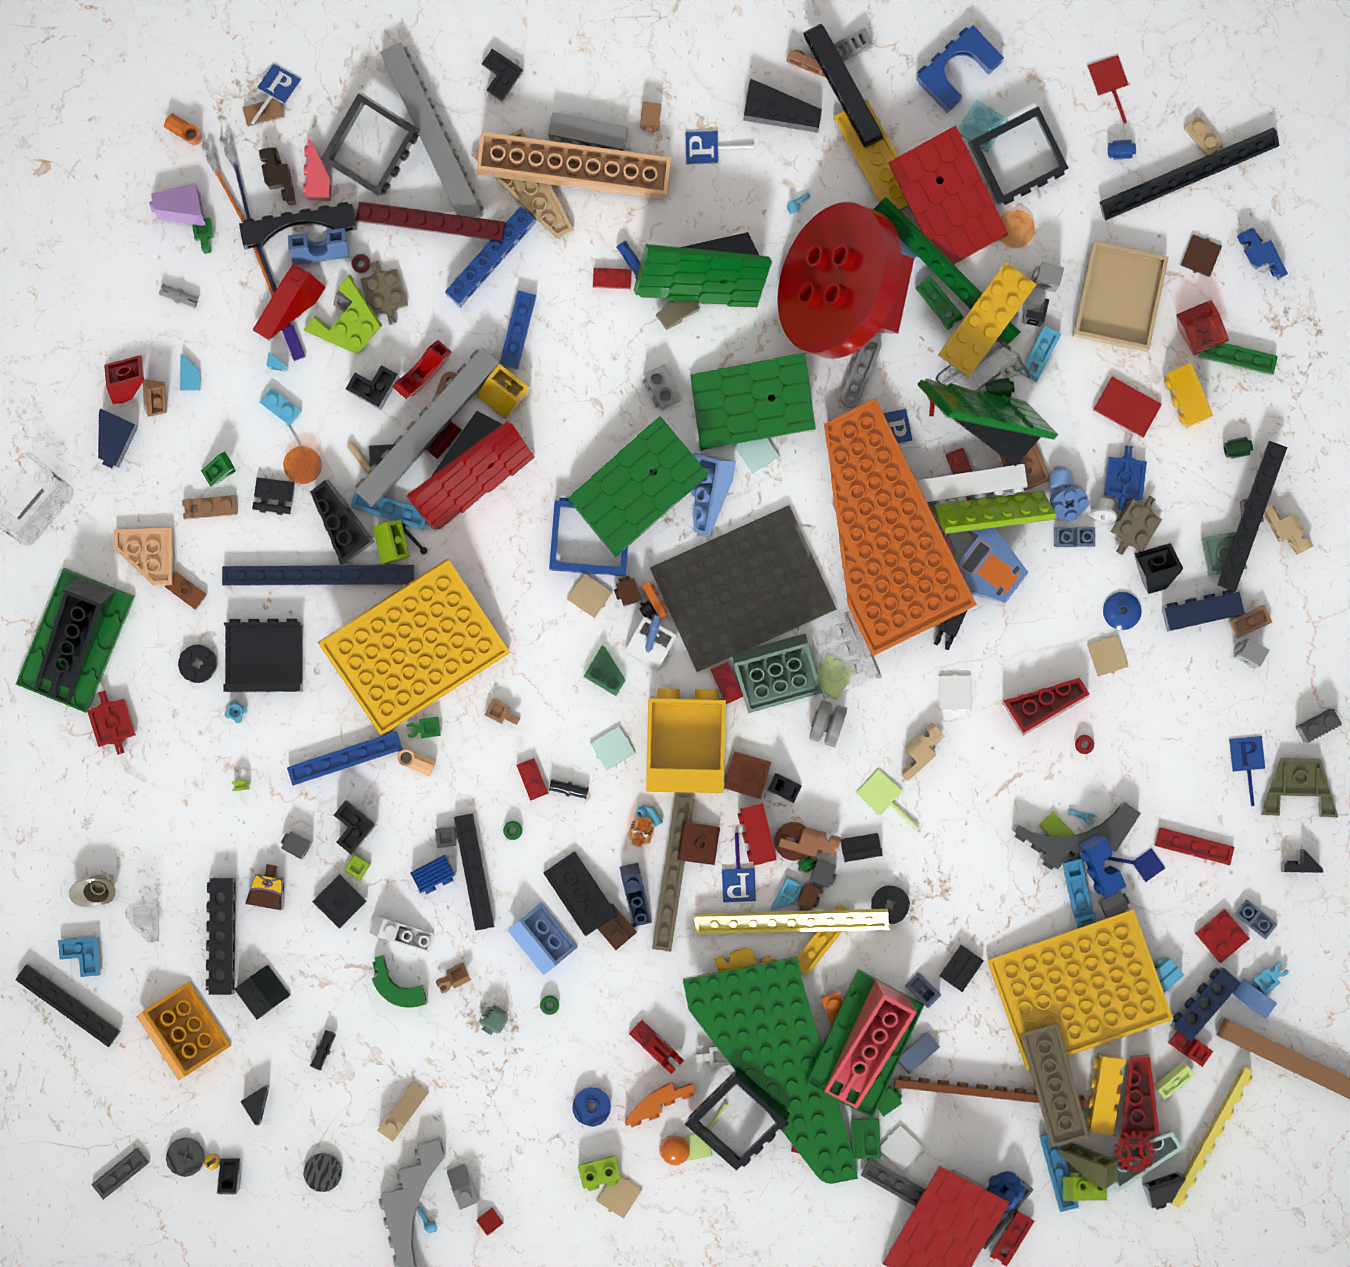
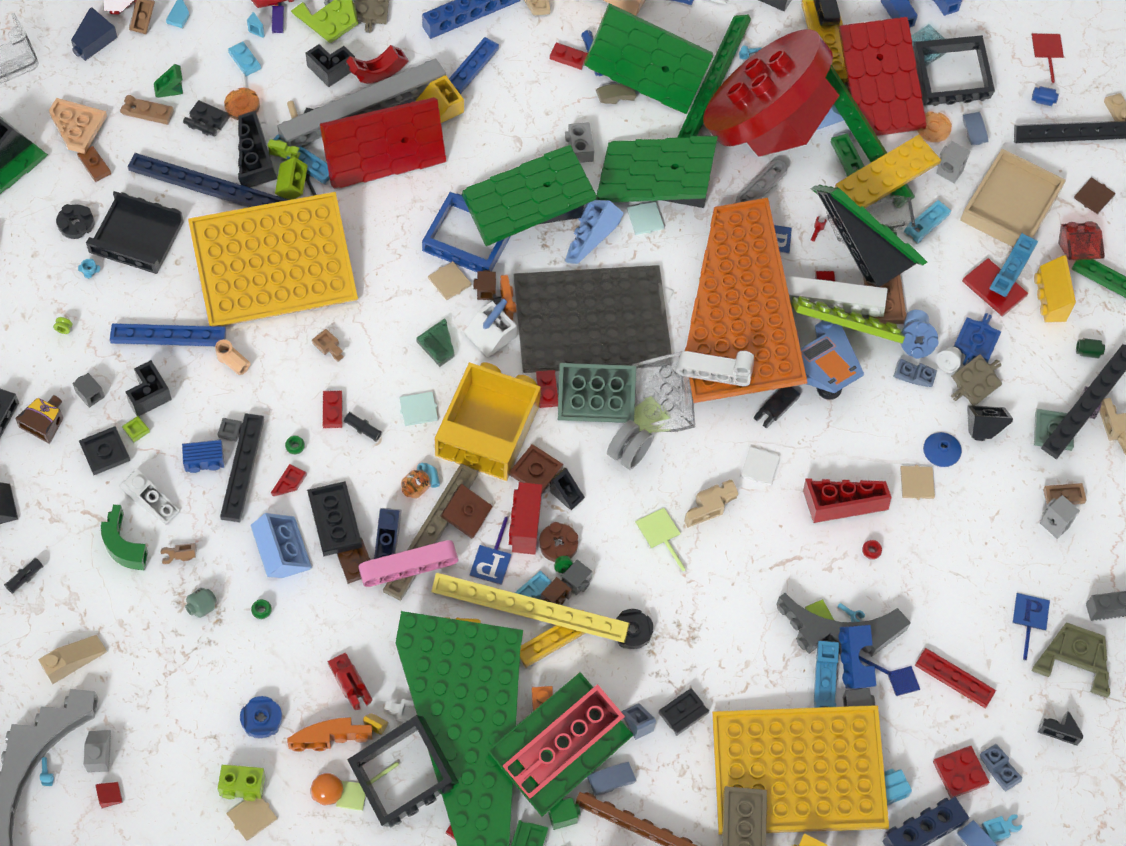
camera: 10 degrees right, 25 degrees down
green plate [406,717,441,739] -> none
nougat plate [777,828,841,857] -> none
black panel [840,833,883,862] -> none
black panel [1022,299,1049,327] -> none
dark blue brick [1162,590,1245,632] -> none
none -> lime plate [268,139,301,159]
none -> red tile [271,464,307,496]
none -> bright pink beam [358,540,459,587]
none -> yellow slope [363,713,389,735]
none -> white beam [676,351,754,386]
none -> green plate [677,14,751,138]
none -> sand blue slope [963,112,988,145]
none -> dark azure slope [989,233,1038,297]

